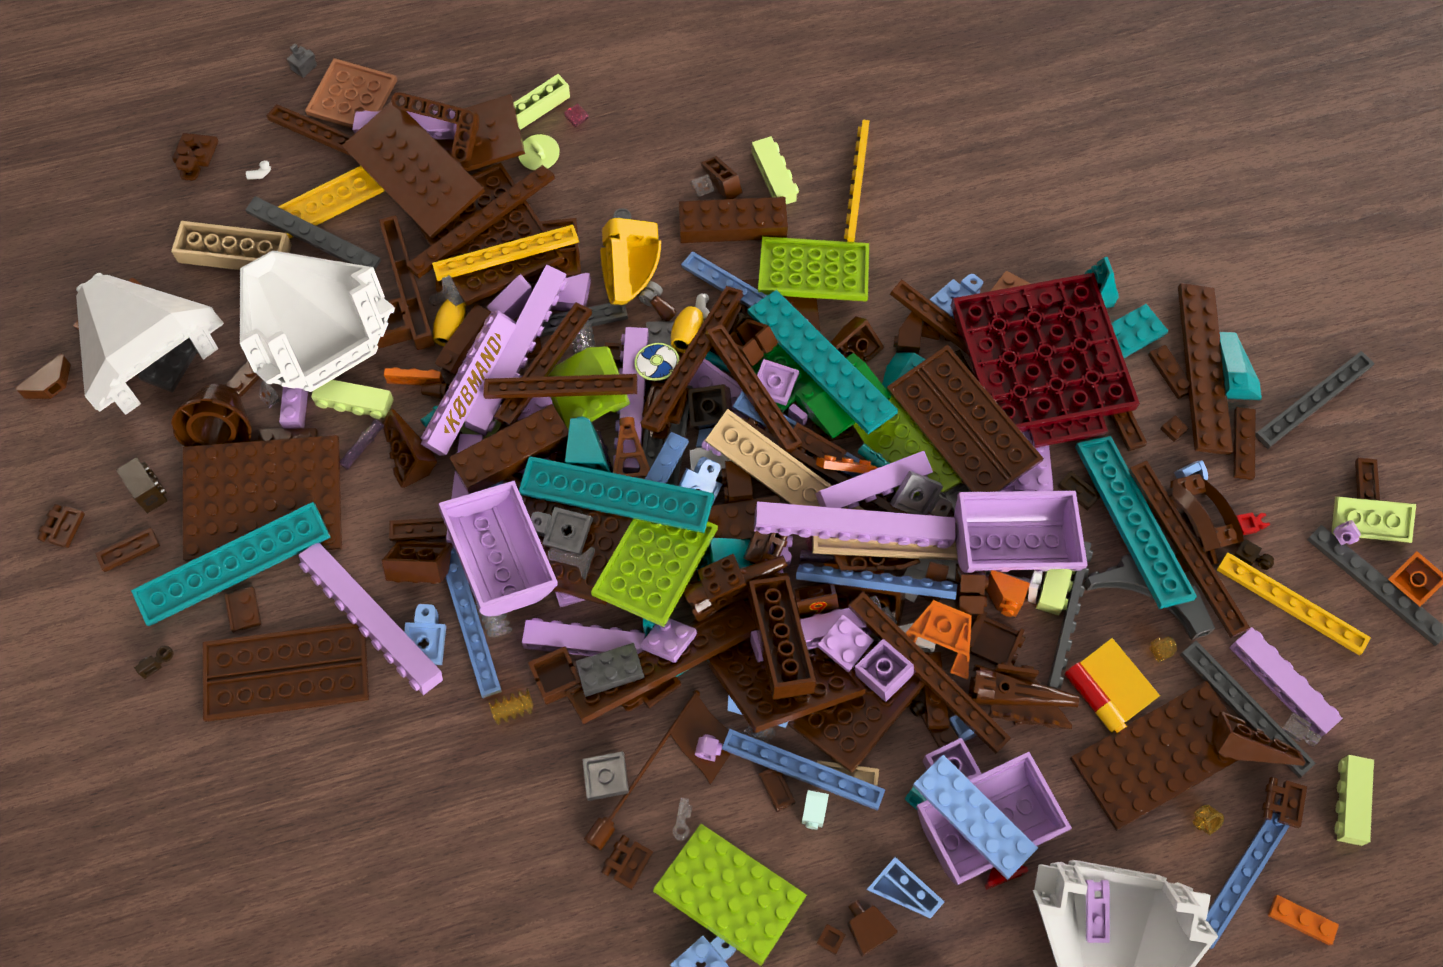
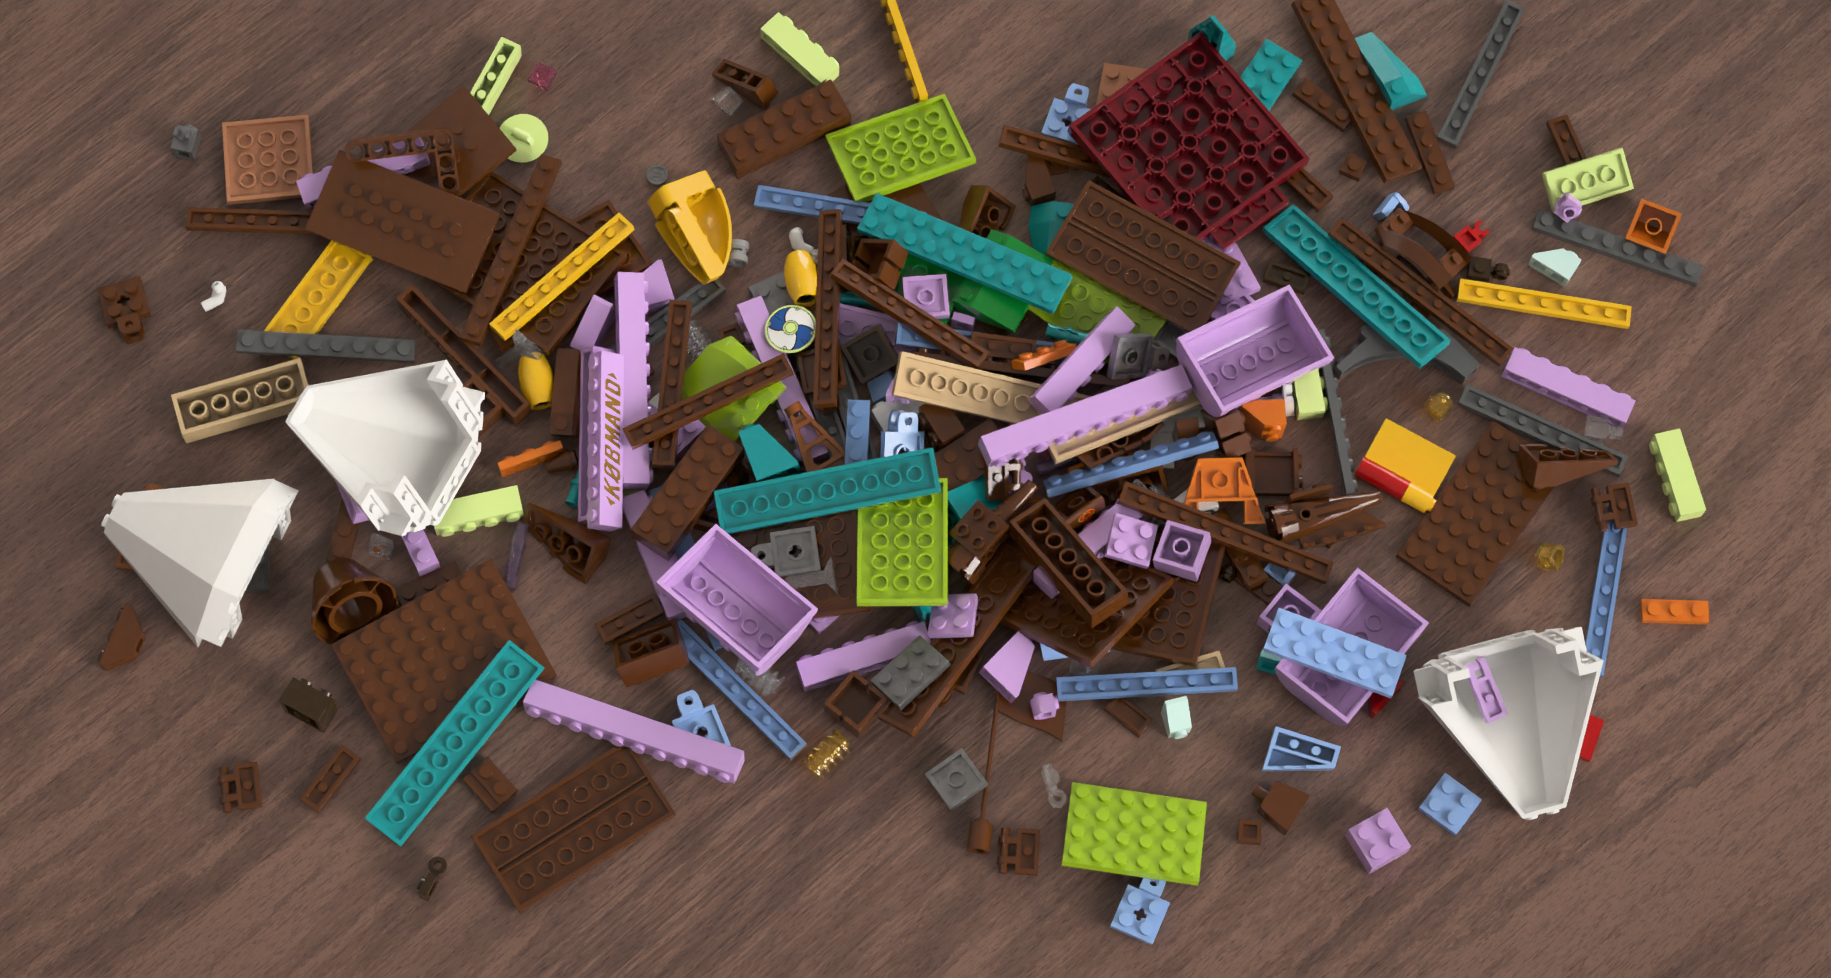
camera: 30 degrees left, 5 degrees up
reddish brown cone [650,295,677,321] -> none
none -> lavender slope [979,631,1035,703]
none -> light aqua slope [1528,248,1581,287]

